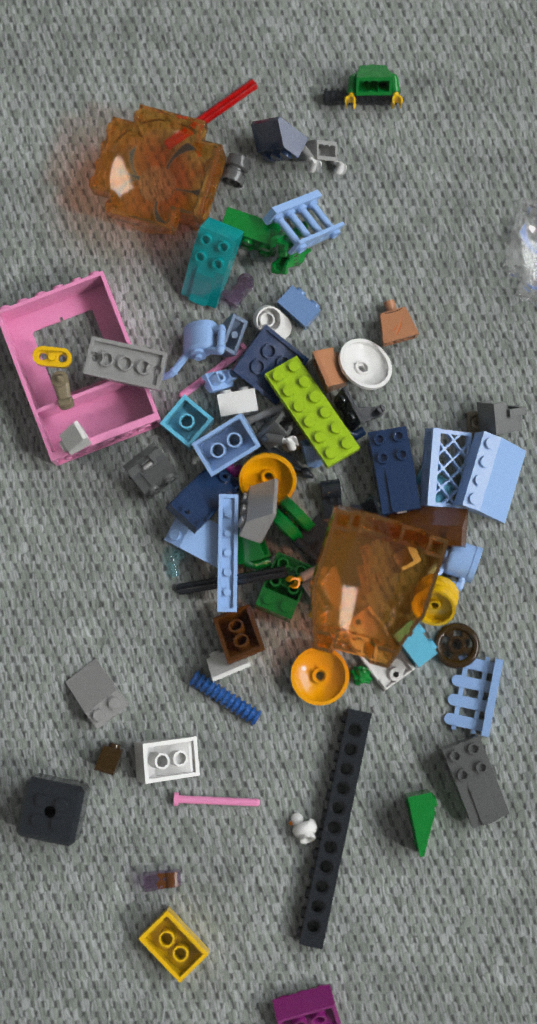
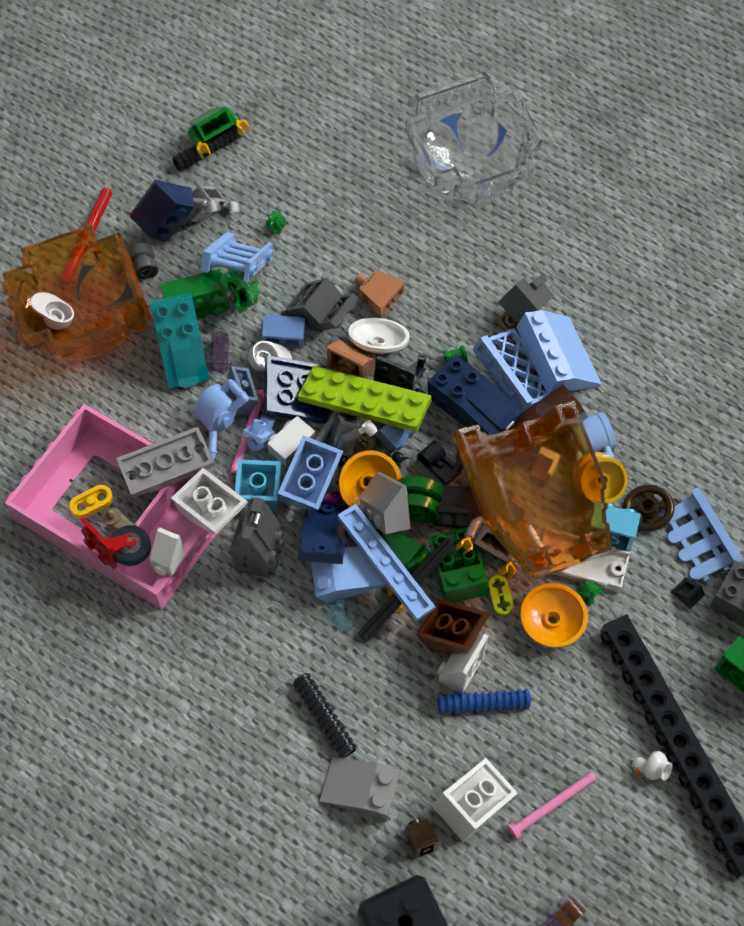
camera: 40 degrees left, 20 degrees down
none -> white cap [30,292,74,330]
none -> plate [80,517,151,570]
none -> white slope [171,468,248,534]
none -> green plant [266,211,286,234]
none -> dark grey bracket [284,278,359,331]
none -> black piece [293,673,357,758]
none -> green bush [443,345,468,363]
none -> lime beam [488,575,513,617]
none -> black slope [671,577,705,609]

